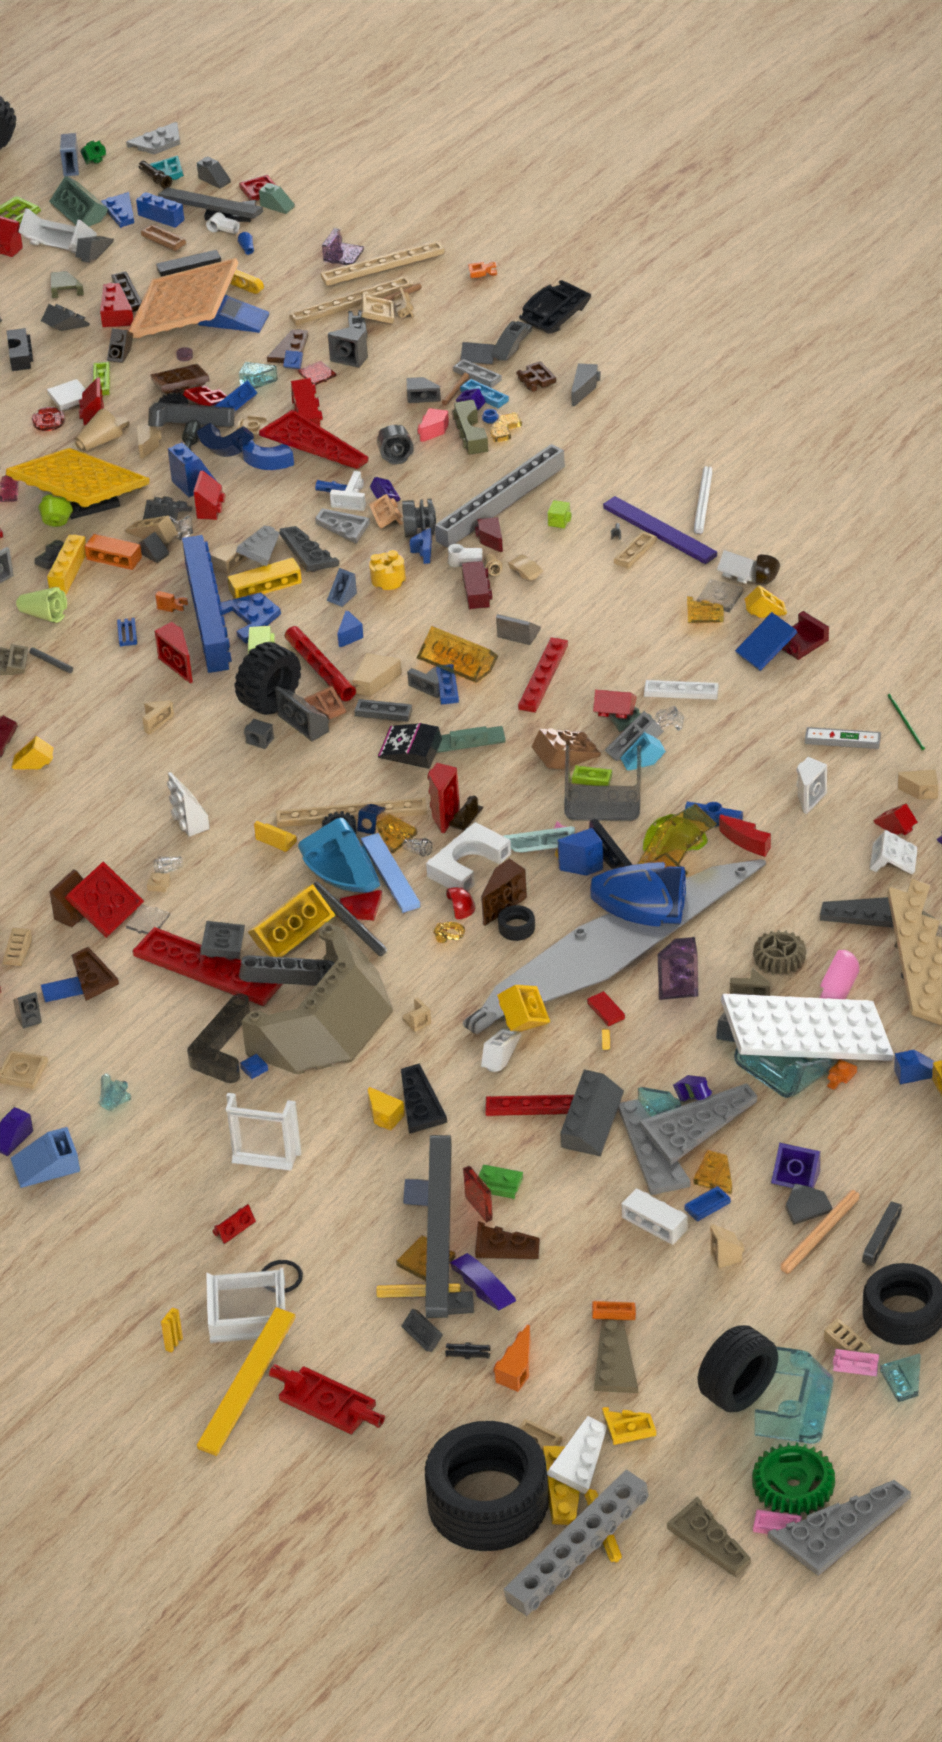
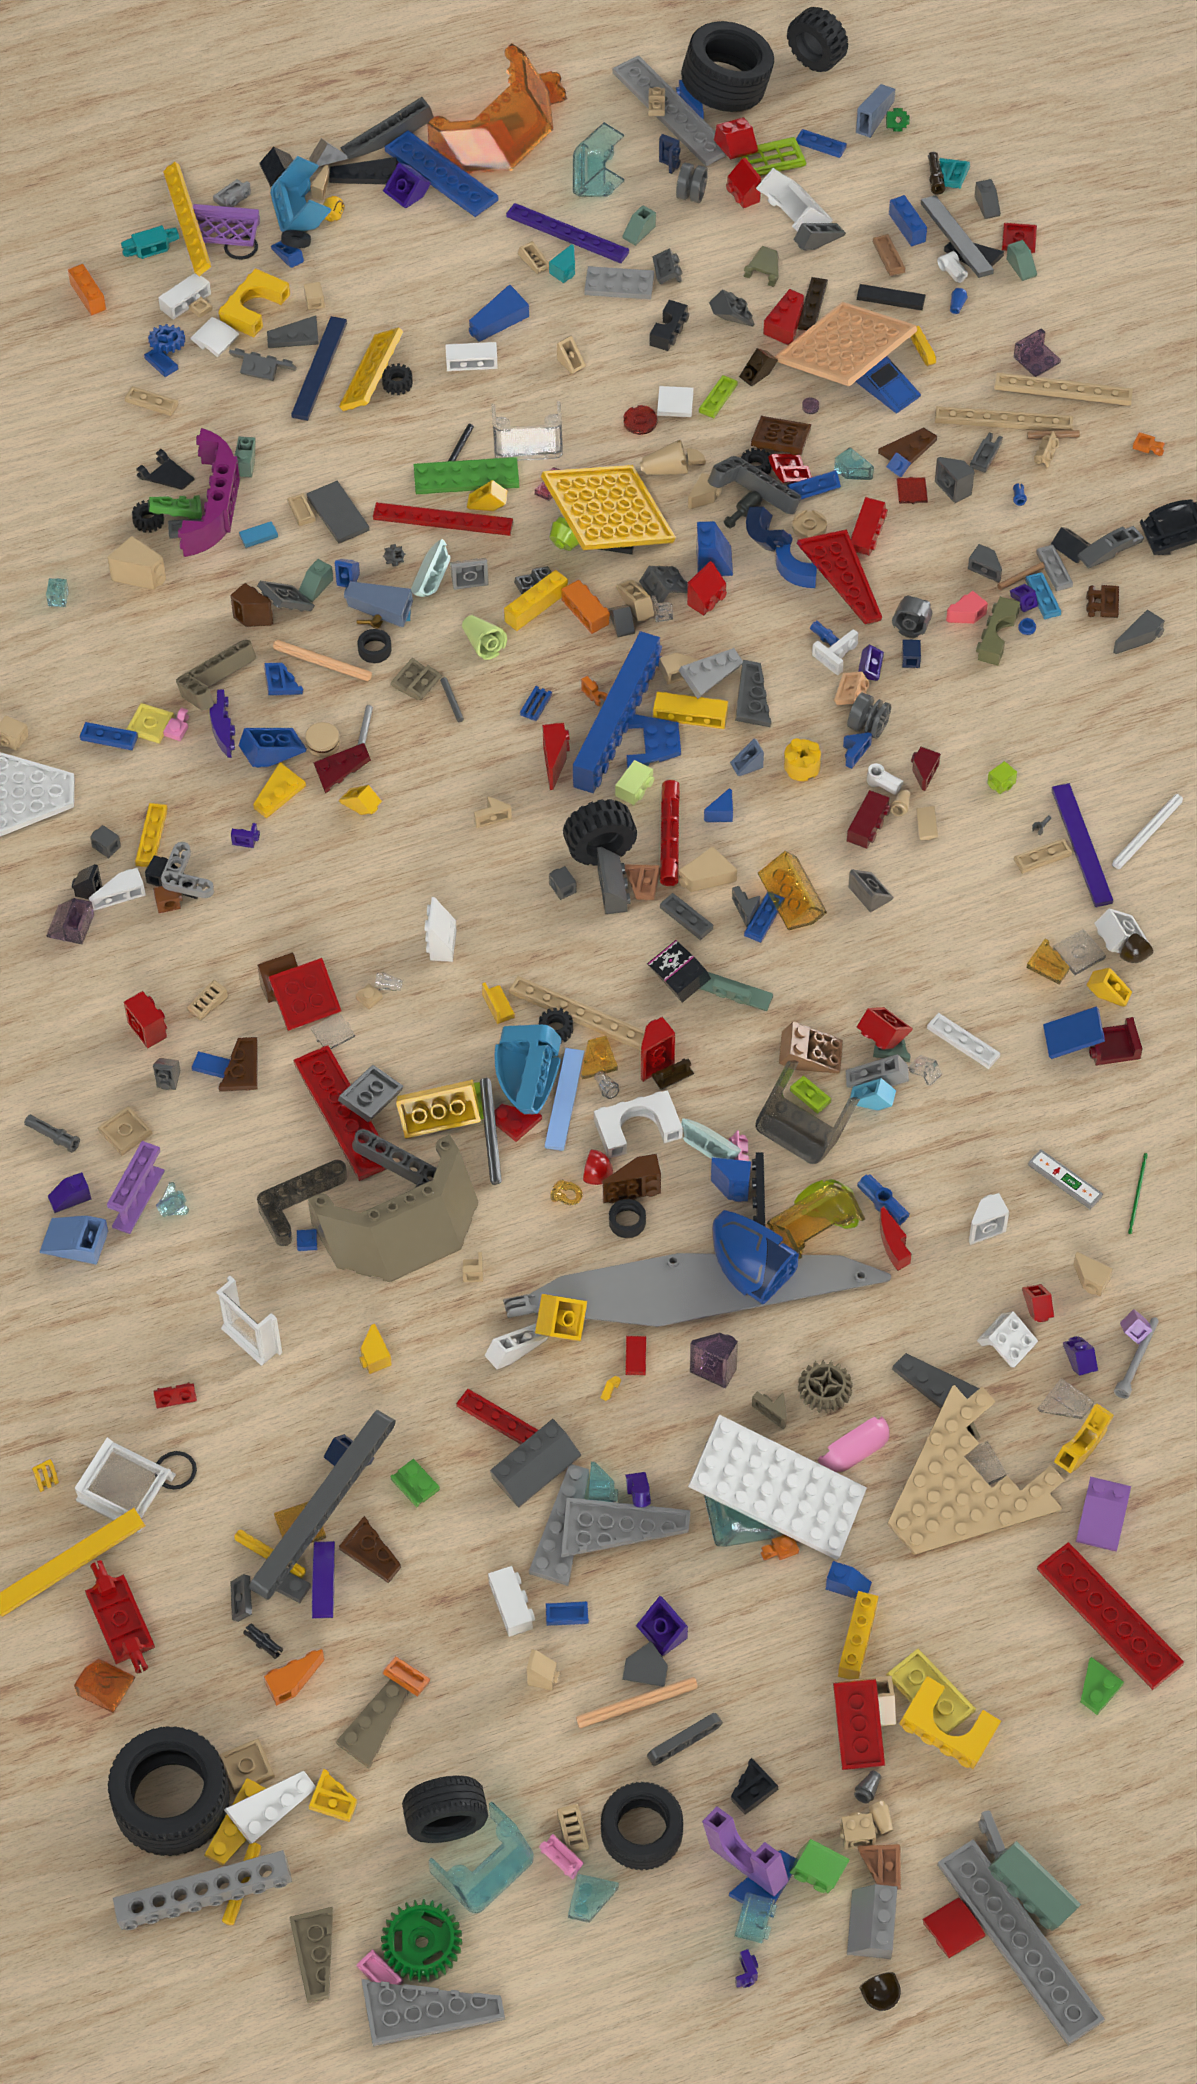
camera: 30 degrees right, 15 degrees up
sand green slope [49,175,108,227] -> none
red slope [79,378,104,425] -> none
wing [101,192,134,228] -> none
light grey wing [126,122,180,155] -> none
light grey wing [315,508,370,543] -> none
dark blue bracket [357,804,385,834] -> none
tan tile [361,295,394,324] -> none
black wing [401,1063,447,1134] -> none
light grey brick [435,444,565,548] -> none
clear red tile [463,1166,493,1223] -> none
clear yellow tile [490,412,522,442] -> none
red plate [518,637,568,713] -> none
clear yellow wing [693,1150,732,1194] -> none
none -> clear orange slope [74,1659,135,1713]
none -> medium lavender fence [107,1141,165,1234]
none -> blue tile [796,129,847,158]
none -> dark blue brick [902,639,921,668]
none -> blue pin [1013,483,1027,506]

